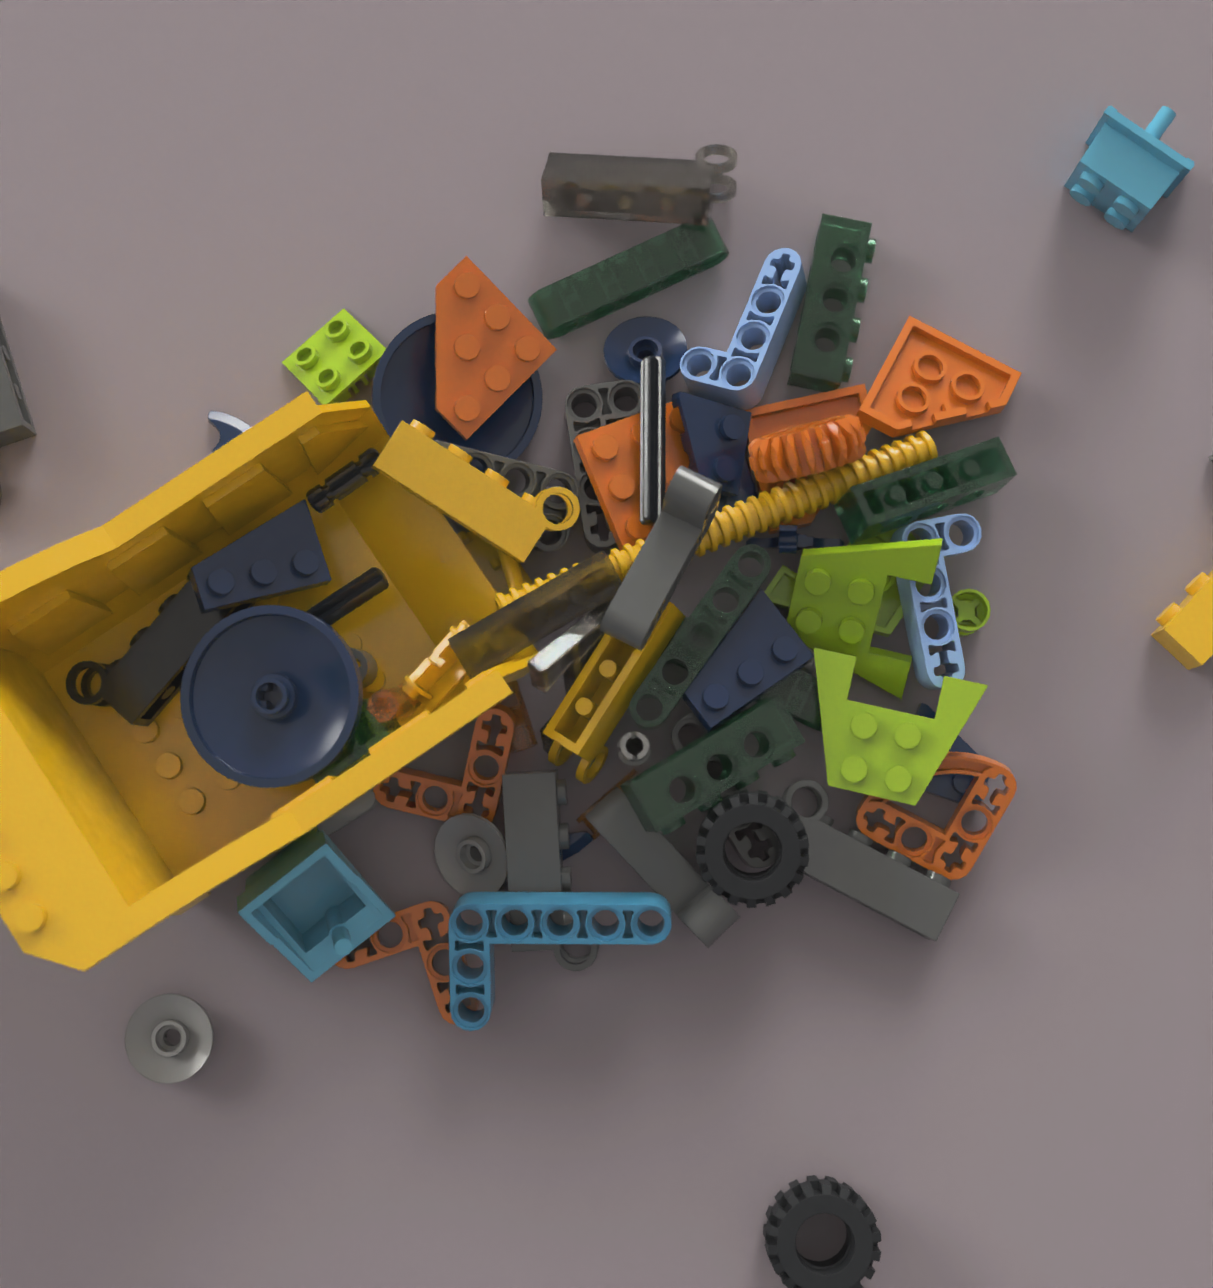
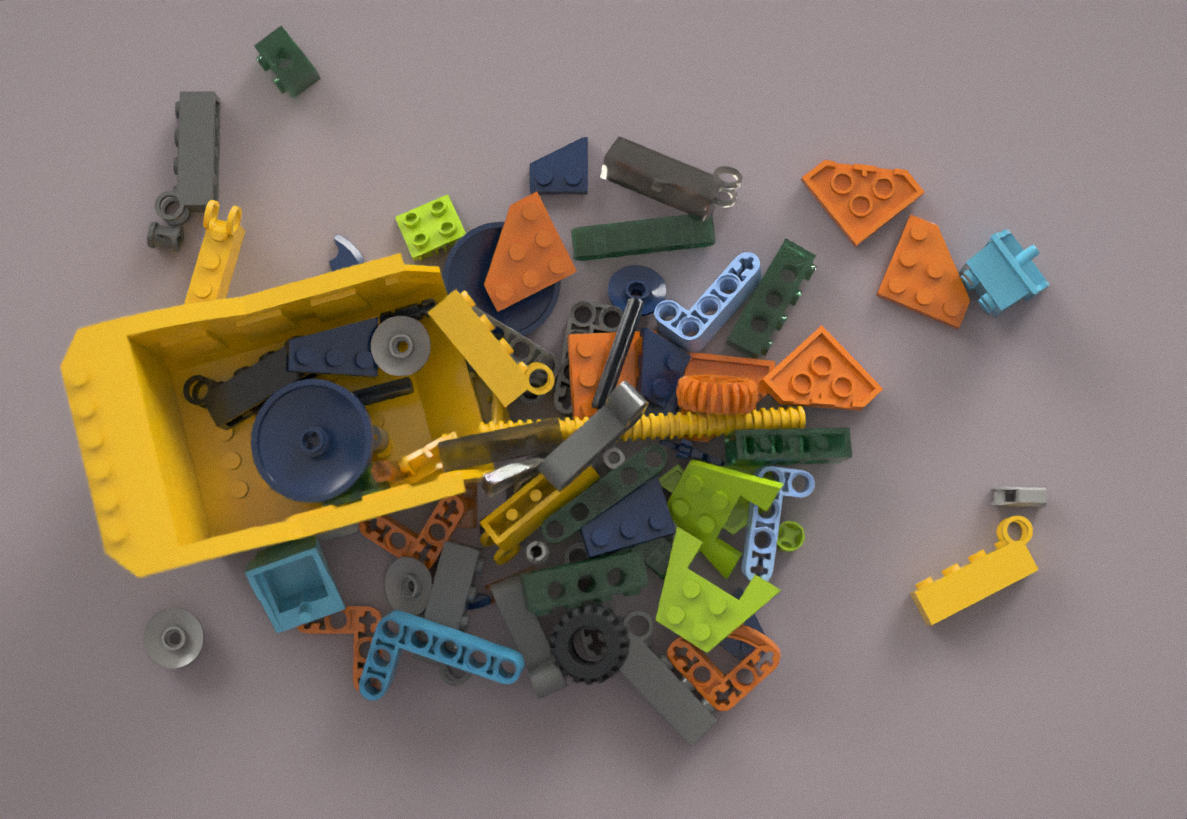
camera: 20 degrees right, 0 degrees up
none -> yellow hinge [184,200,246,305]
none -> clear green brick [254,25,321,99]
none -> light grey dish [371,316,431,376]
none -> dark blue wing [530,137,588,195]
none -> light grey bar [599,447,625,472]
none -> orange plate [801,160,925,247]
none -> orange plate [876,214,970,329]

